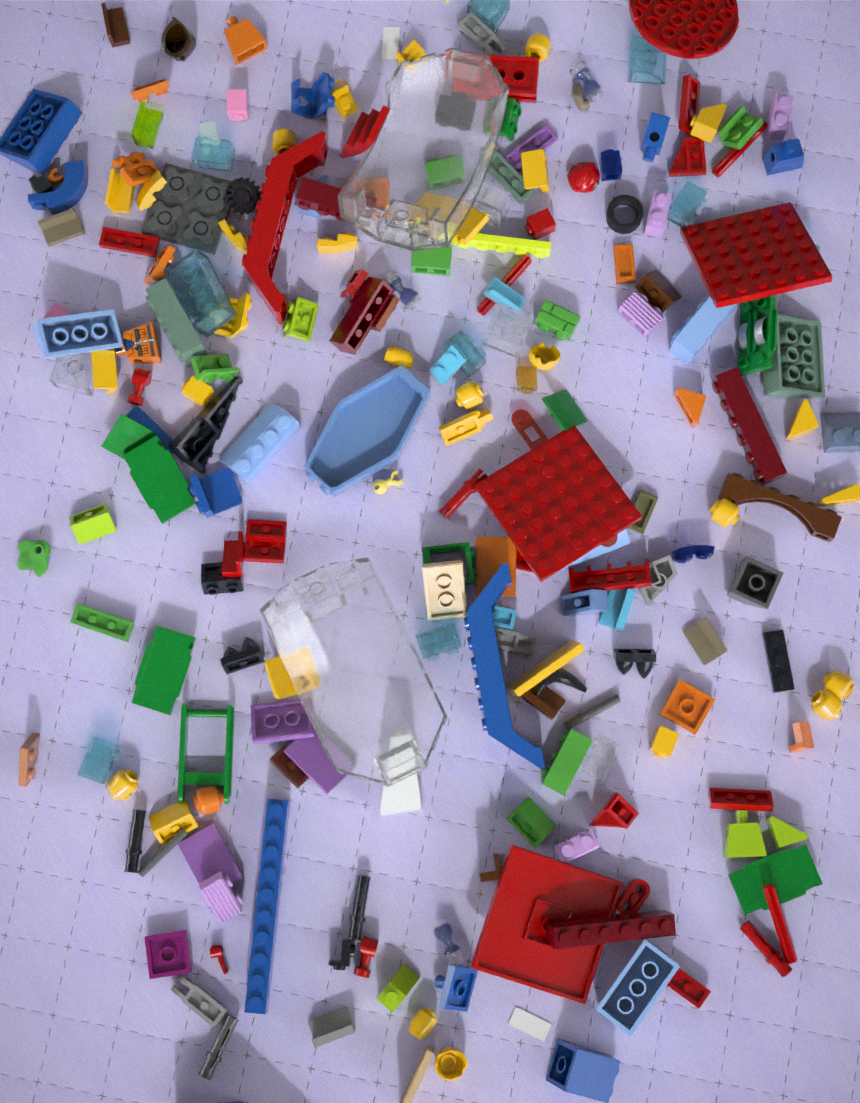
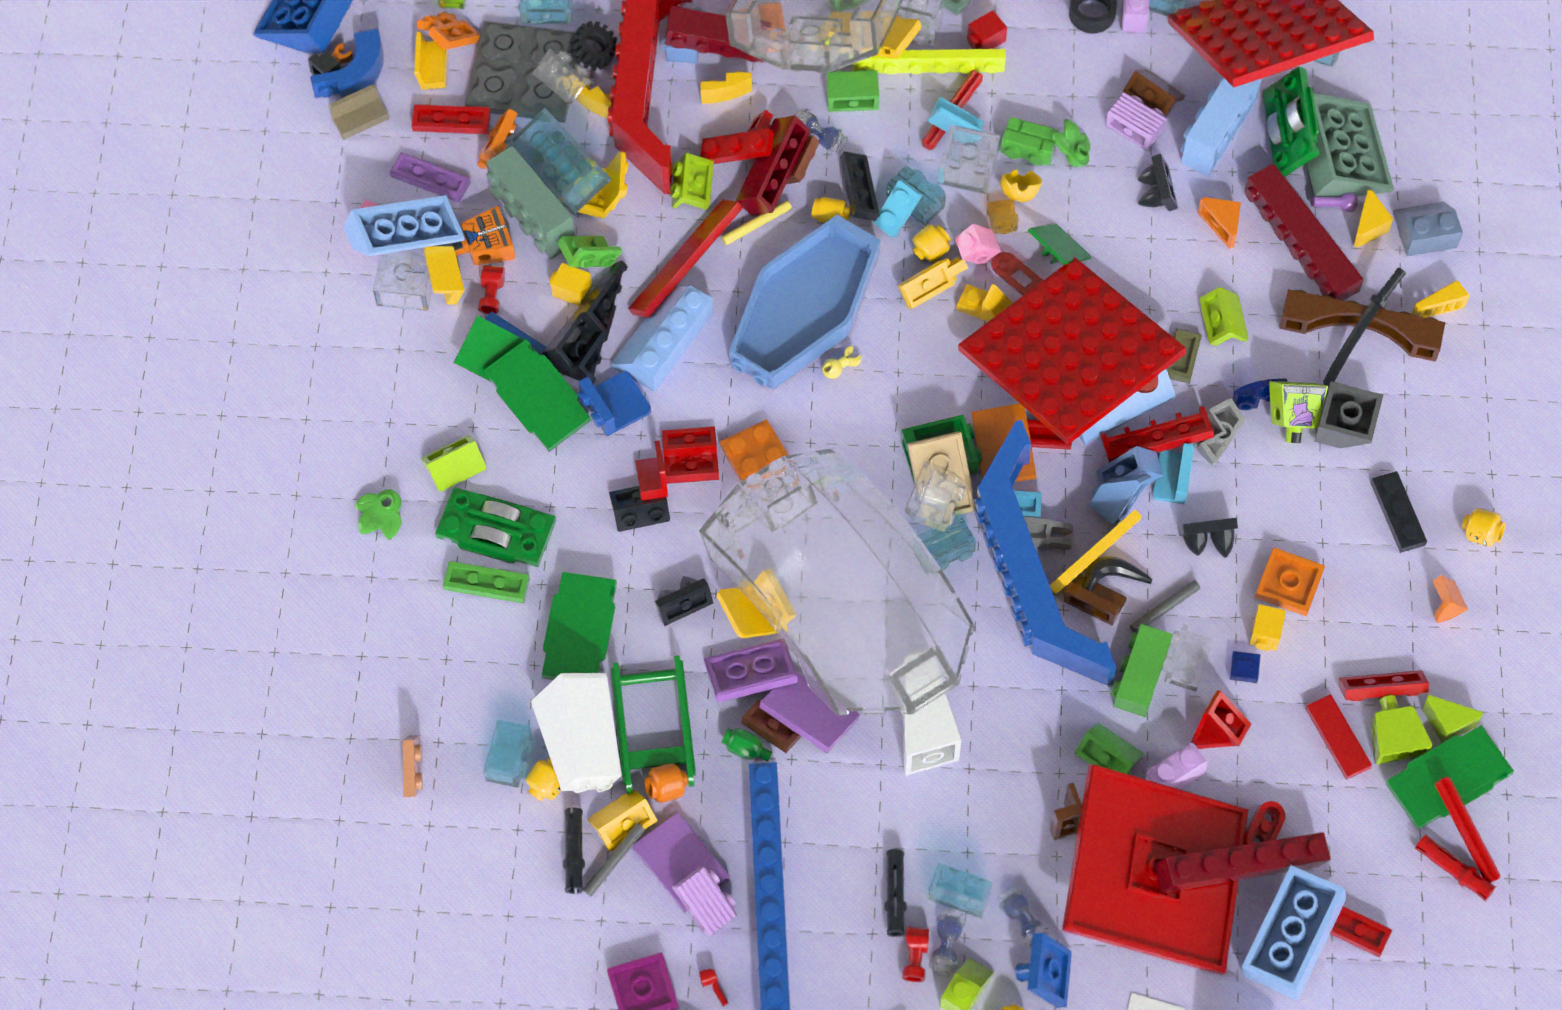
camera: 10 degrees left, 15 degrees down
yellow slope [136,170,167,211] -> none
black bracket [328,939,355,970] -> none
red pin [438,468,488,520] -> none
orange tile [613,243,636,284] -> none
dark tan panel [683,617,728,665] -> none
yellow head [709,498,740,527] -> none
yellow head [811,690,842,720] -> none
none -> medium lavender tile [390,152,471,203]
none -> green piece [435,487,556,567]
none -> white slope [531,673,622,793]
none -> clear bracket [532,49,595,104]
none -> red tile [628,199,743,318]
none -> red plate [700,128,774,164]
none -> orange plate [720,419,792,488]
none -> light yellow bar [721,200,792,245]
none -> green plant [721,728,773,762]
none -> black plate [840,151,880,221]
none -> clear brick [904,461,966,532]
none -> clear light blue brick [928,863,993,919]
none -> clear piece [928,909,965,976]
none -> bright pink brick [955,224,1001,265]
none -> yellow slope [956,284,1013,322]
none -> bright green plate [1052,119,1090,167]
none -> medium blue slope [1089,474,1151,525]
none -> black tile [1138,153,1178,211]
none -> lime panel [1199,287,1249,346]
none -> clear blue tile [1229,651,1261,683]
none -> lime torso [1269,381,1328,443]
none -> red tile [1305,694,1372,780]
none -> medium lavender bar [1310,193,1358,212]
none -> black sword [1323,267,1406,395]

